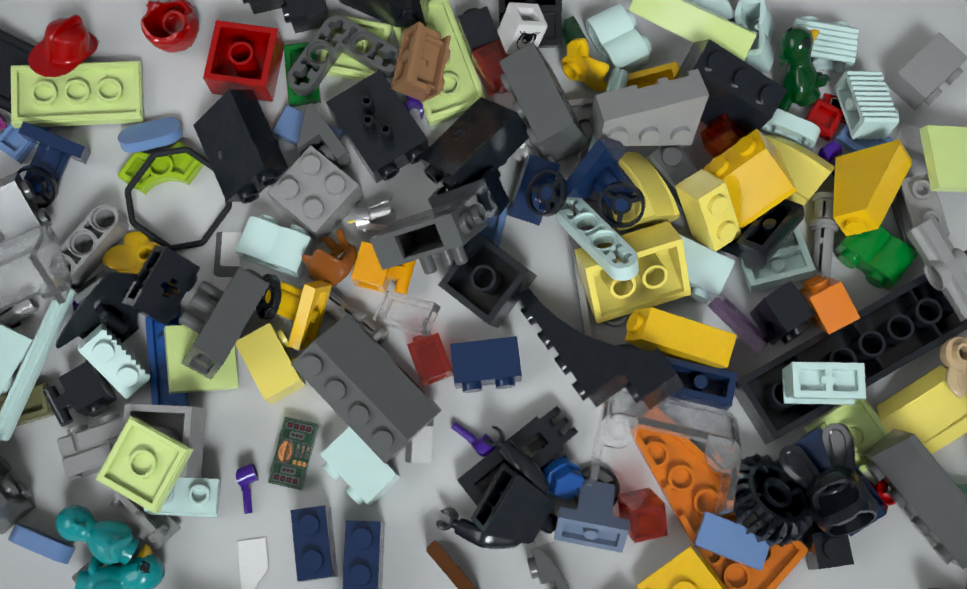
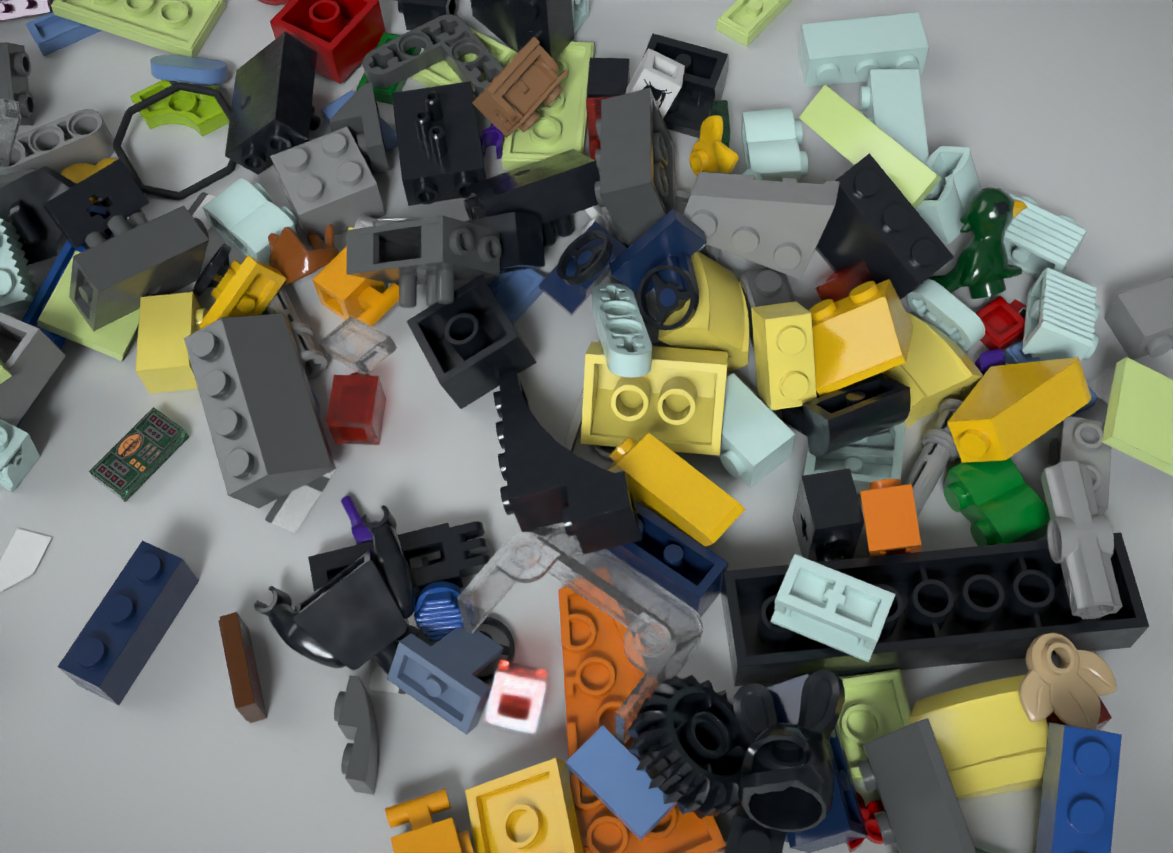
camera: 25 degrees right, 15 degrees down
dark blue piece [17,121,91,208] -> none
dark purple hand [235,464,259,514] -> none
dark blue brick [290,505,338,582] -> none
light aqua brick [320,426,400,506] -> none
dark blue brick [450,336,522,393] -> none
clear purple tile [707,295,770,355] -> none

